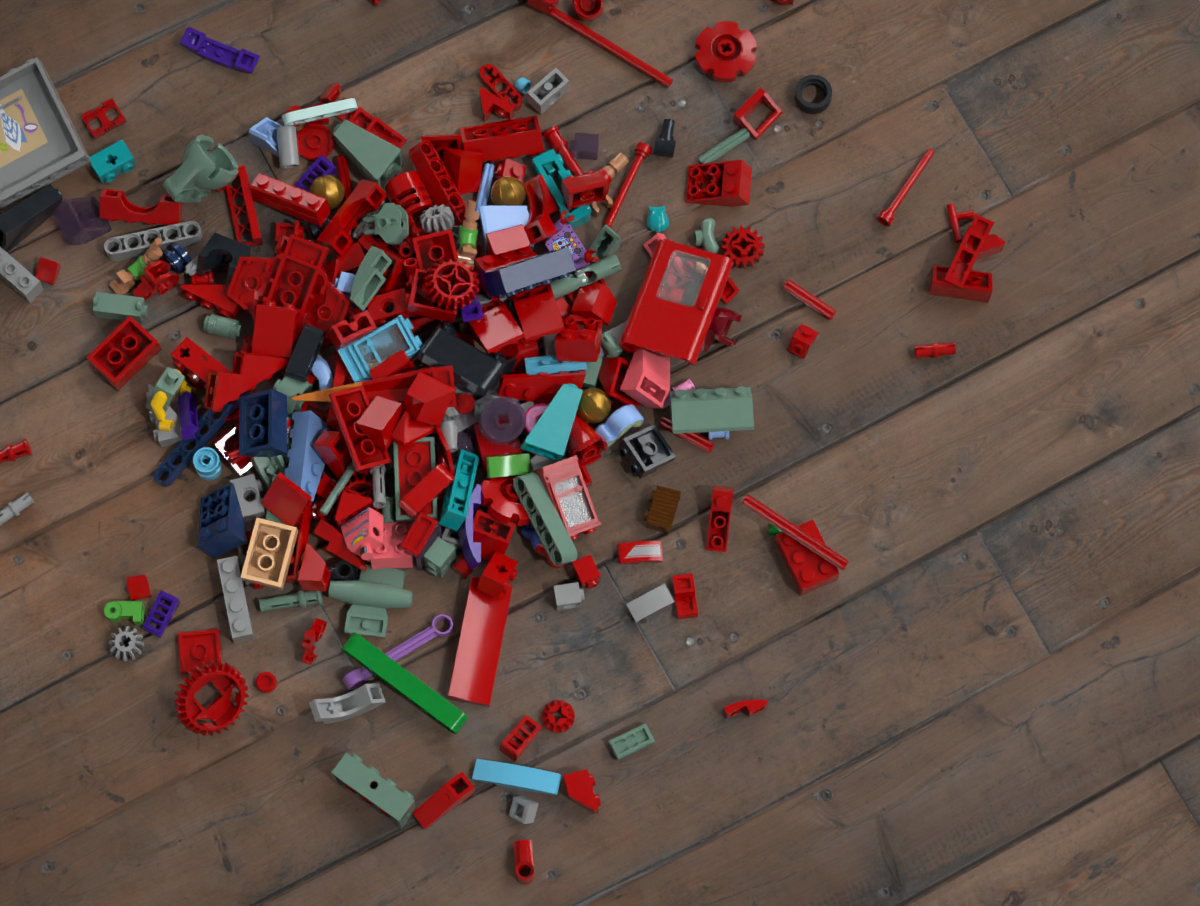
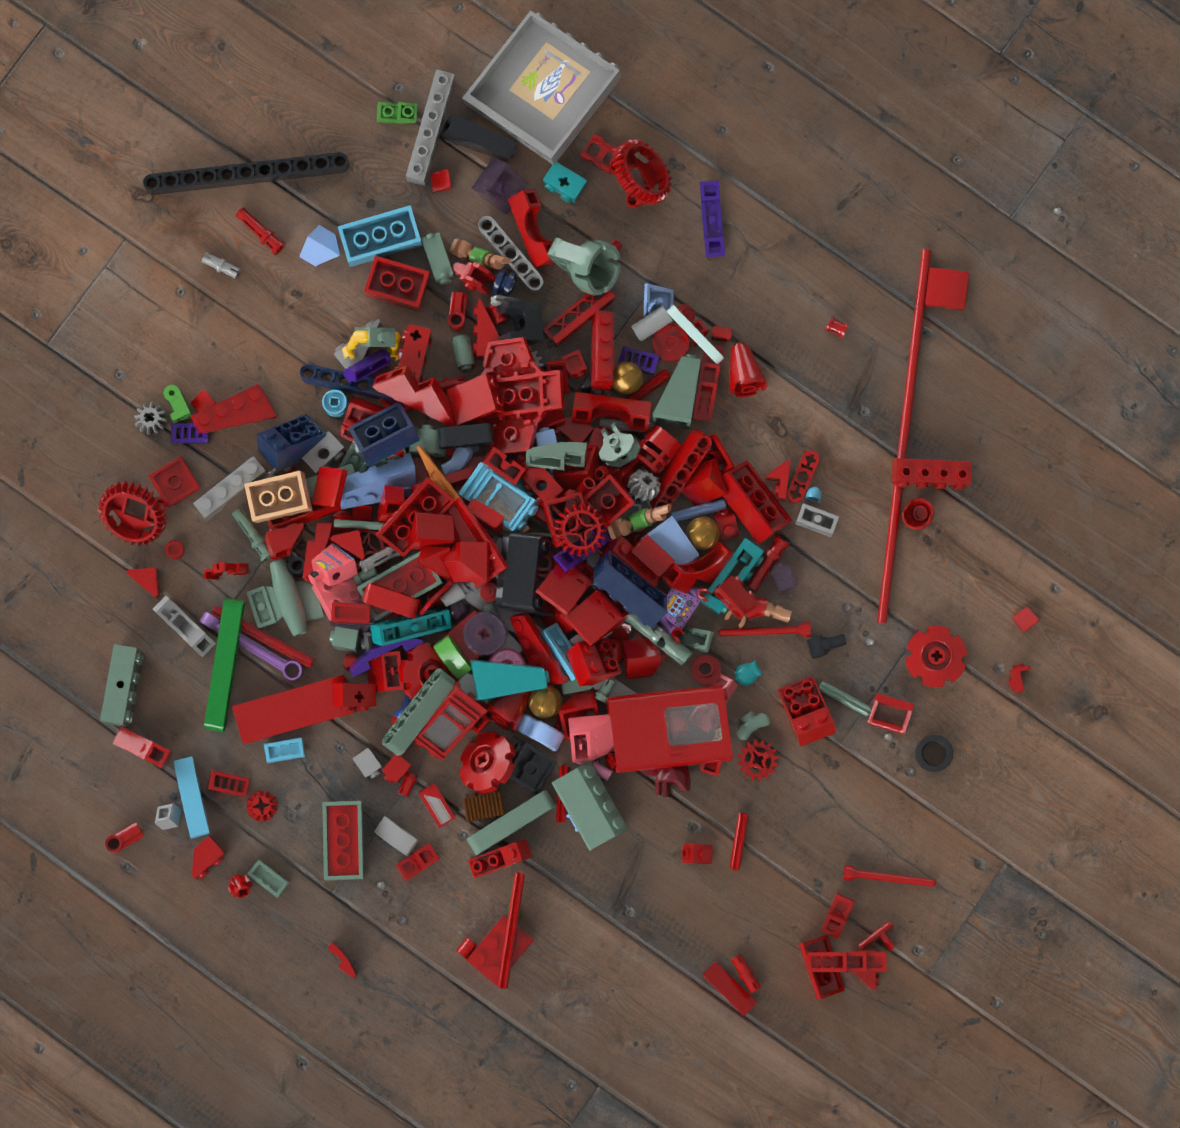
camera: 65 degrees right, 10 degrees up
none -> red slope [126,567,160,599]
none -> red wing [191,384,277,434]
none -> red axle [211,606,314,668]
none -> red gear [227,874,253,898]
none -> medium azure plate [264,738,306,764]
none -> light blue slope [299,225,340,267]
none -> red brick [322,801,365,881]
none -> medium azure brick [338,205,422,267]
none -> red pin [397,771,418,798]
none -> red piece [448,292,468,332]
none -> red hinge [456,937,477,959]
none -> red piece [459,732,516,794]
none -> sand green beam [466,789,557,856]
none -> red plate [605,752,616,772]
none -> red piece [609,139,672,208]
none -> red piece [691,655,721,685]
none -> red slope [702,961,757,1016]
none -> red cone [729,342,767,398]
none -> red slope [821,893,855,939]

